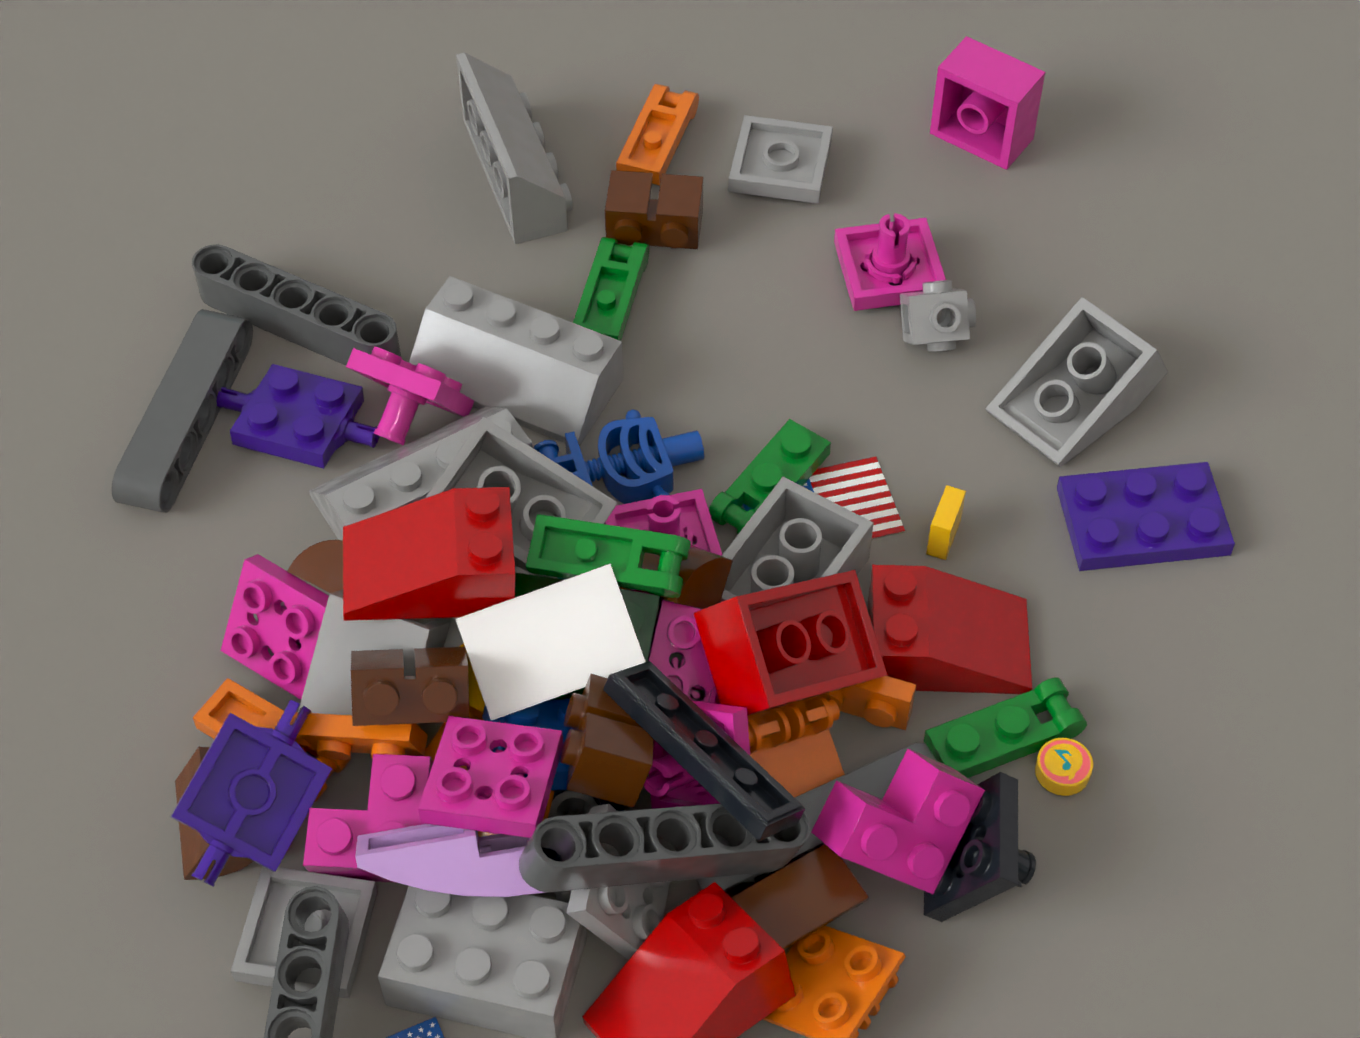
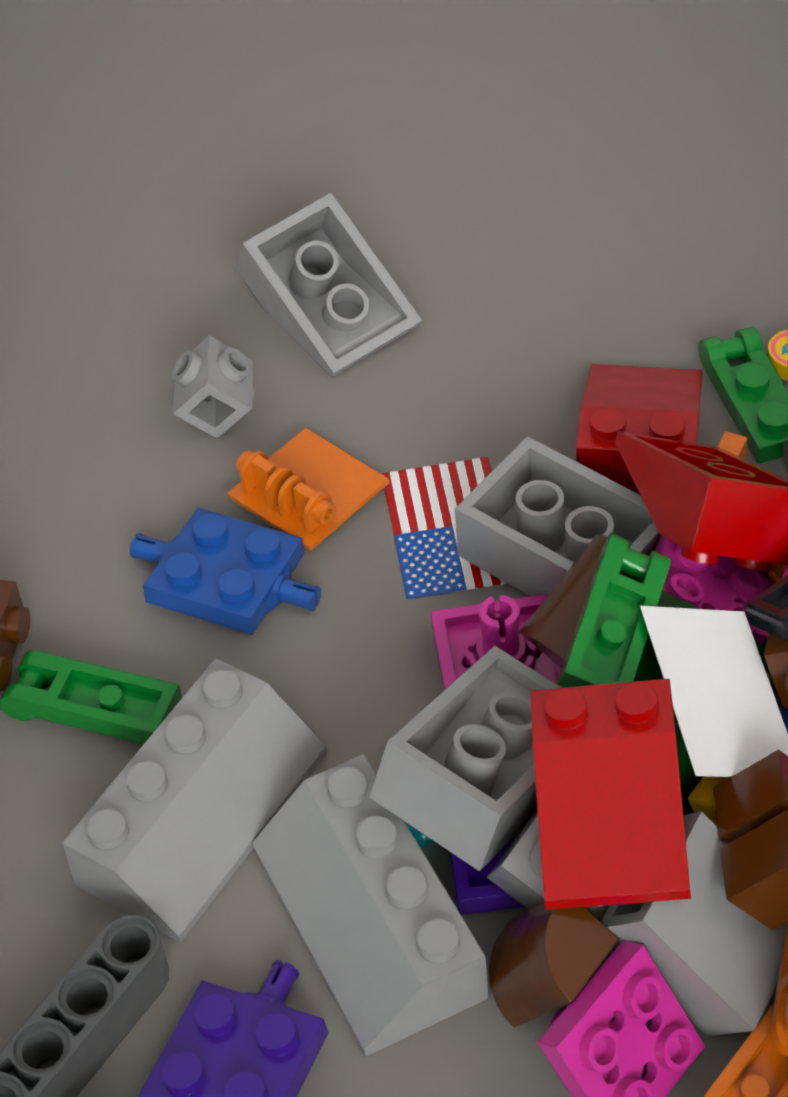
camera: 80 degrees left, 5 degrees down
dark pink plate [346,346,474,446] -> none
blue torso [533,409,705,504] -> none
green plate [709,419,831,535] -> none
dark pink plate [834,213,946,311] -> none
yellow tile [926,485,966,560] -> none
dark purple plate [1057,462,1235,571] -> none
none -> blue plate [130,507,321,635]
none -> orange hinge [227,427,389,551]

